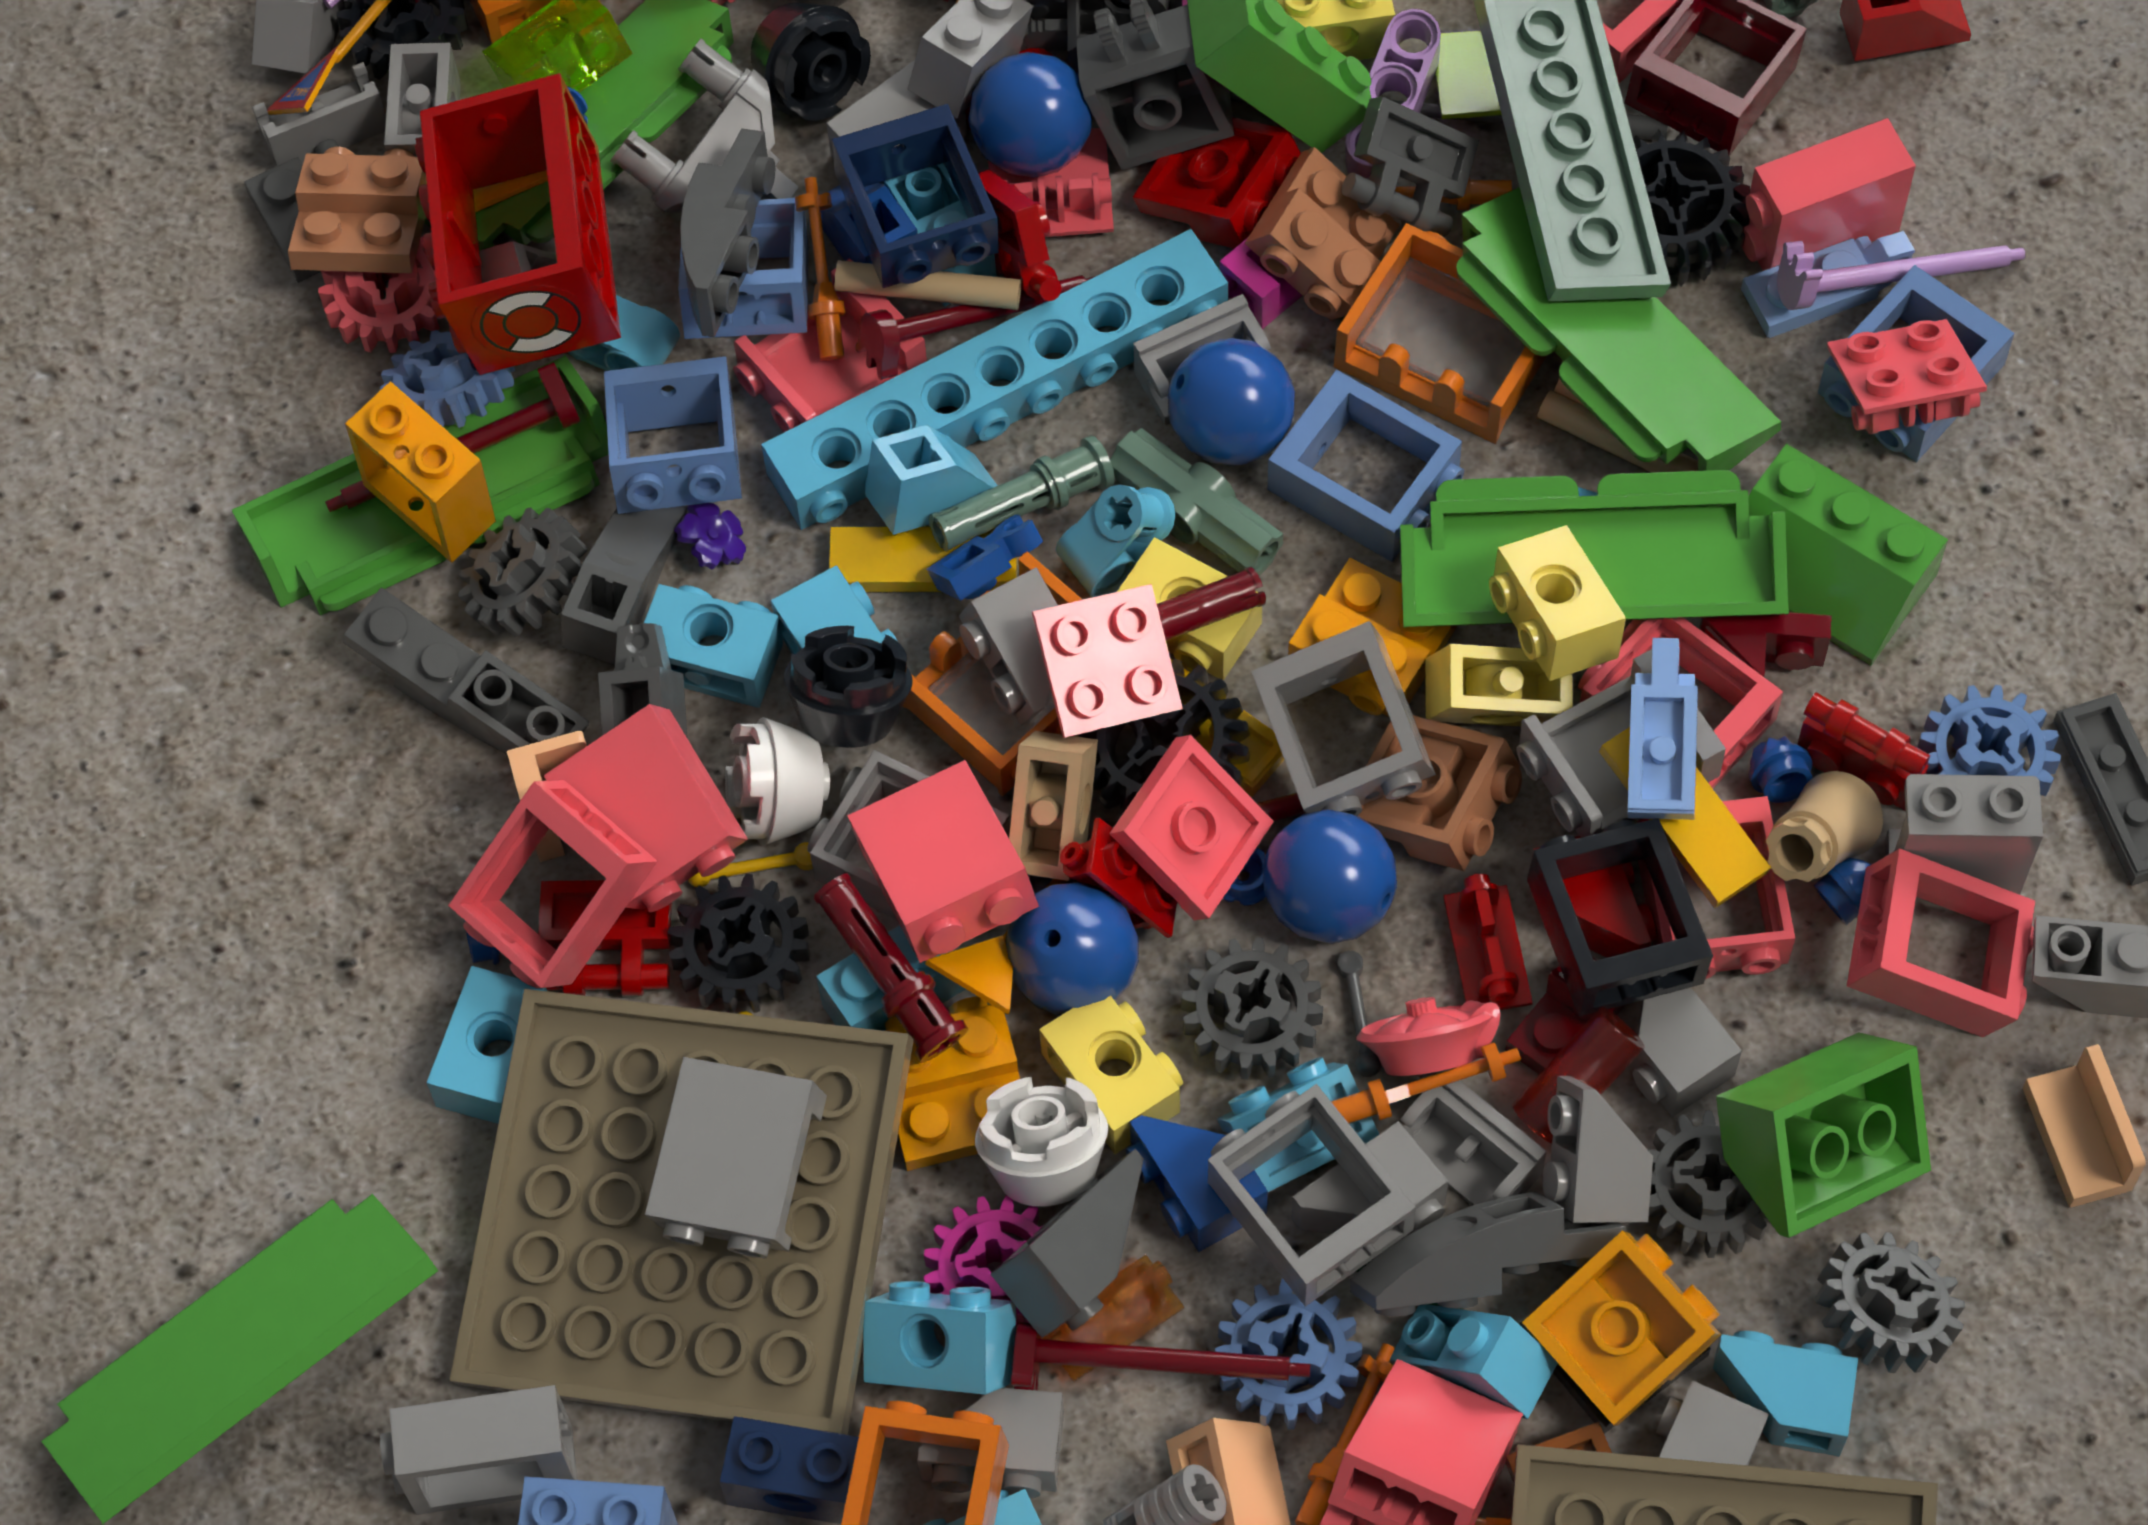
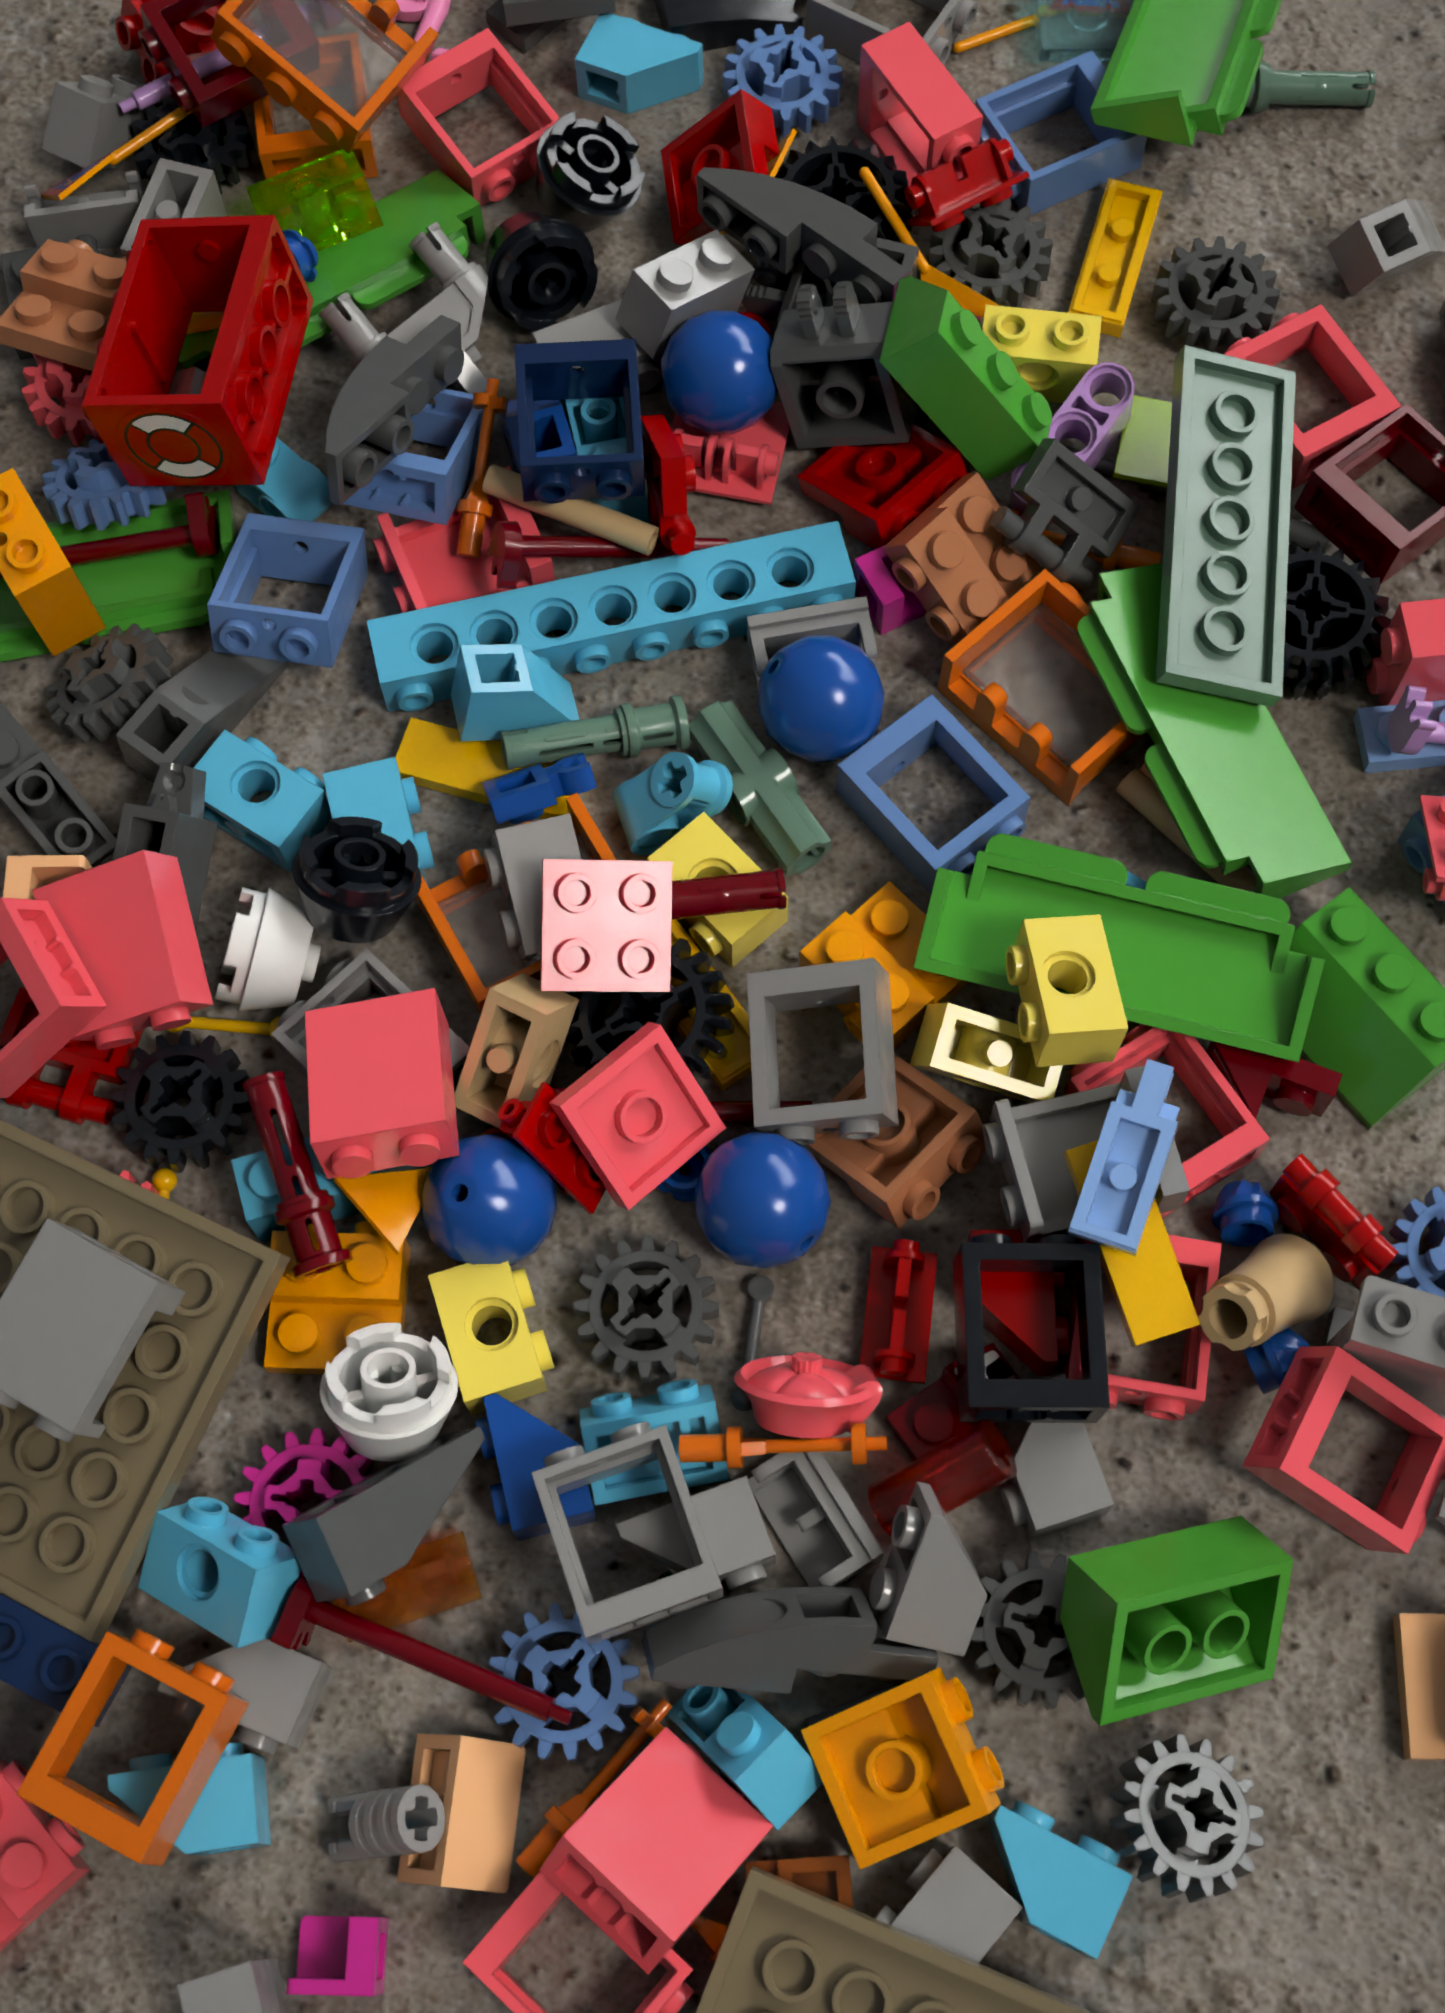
camera: 15 degrees right, 5 degrees up
dark purple plant [674,503,746,570] -> none

